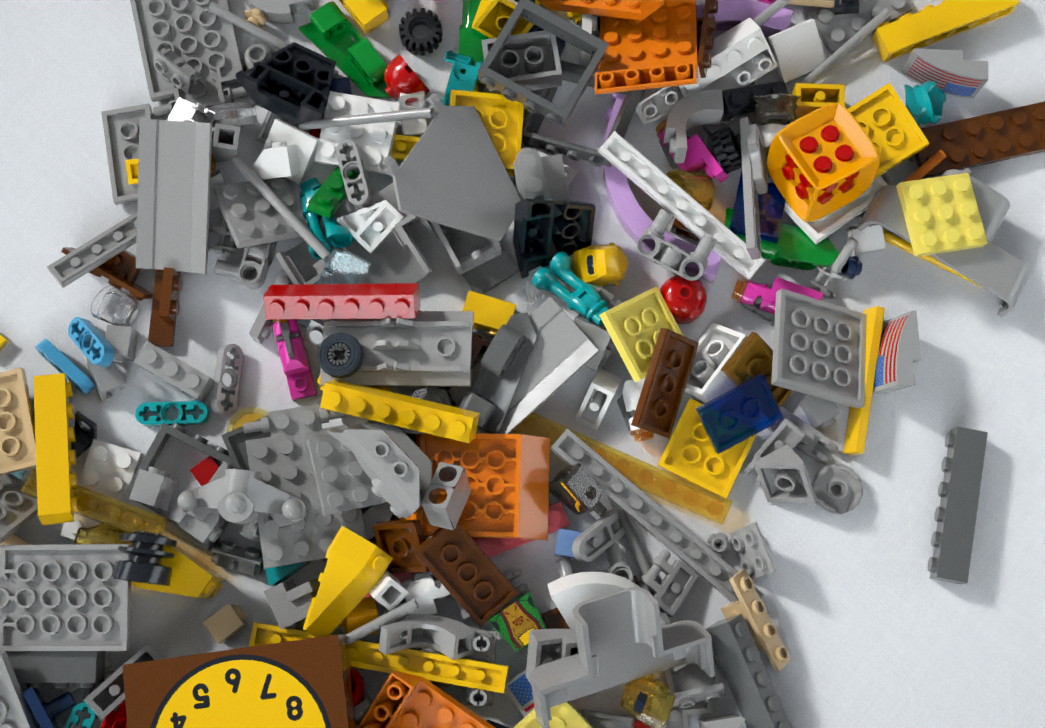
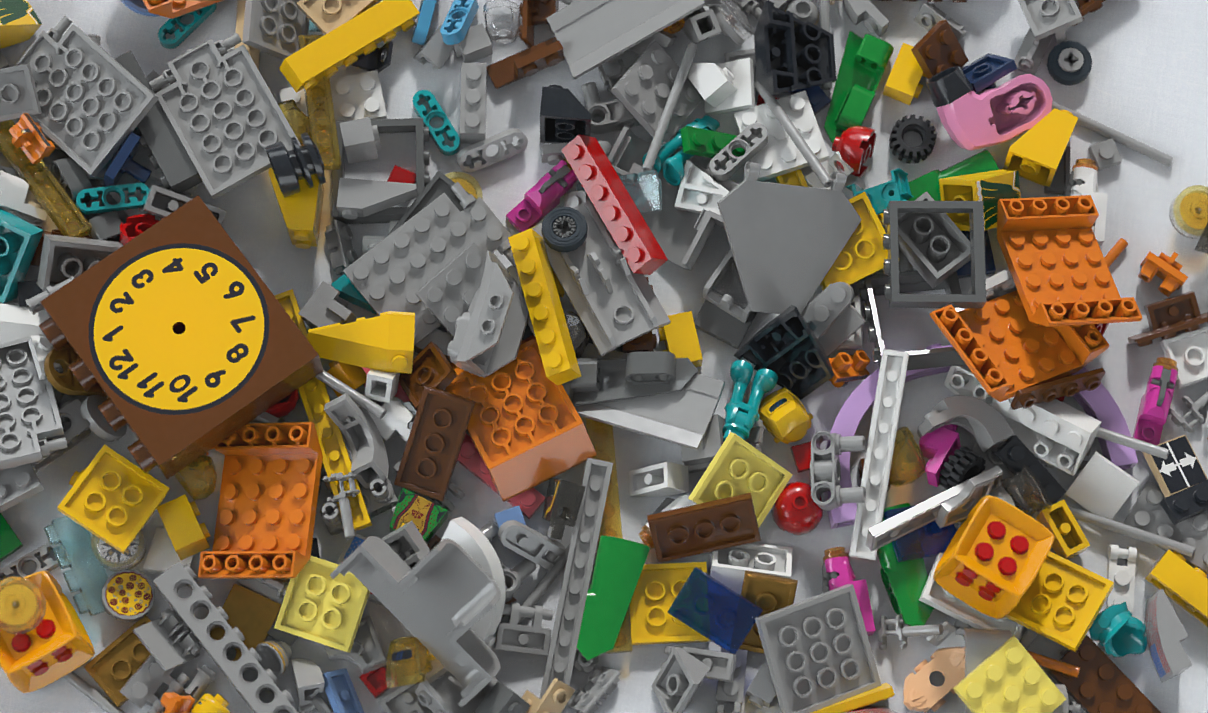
camera: 55 degrees right, 5 degrees down
light grey piece [177,469,307,527] -> none
tan brick [203,603,248,644] -> none
light grey piece [421,462,471,530] -> none
dark blue plate [841,256,862,279] -> none
none -> light grey piece [323,472,360,539]
none -> black slope [540,85,591,144]
none -> green panel [577,536,650,661]
none -> red tile [791,441,811,473]
none -> orange hips [828,350,870,388]
none -> light nougat piece [903,647,965,713]
none -> white plate [1106,545,1137,612]

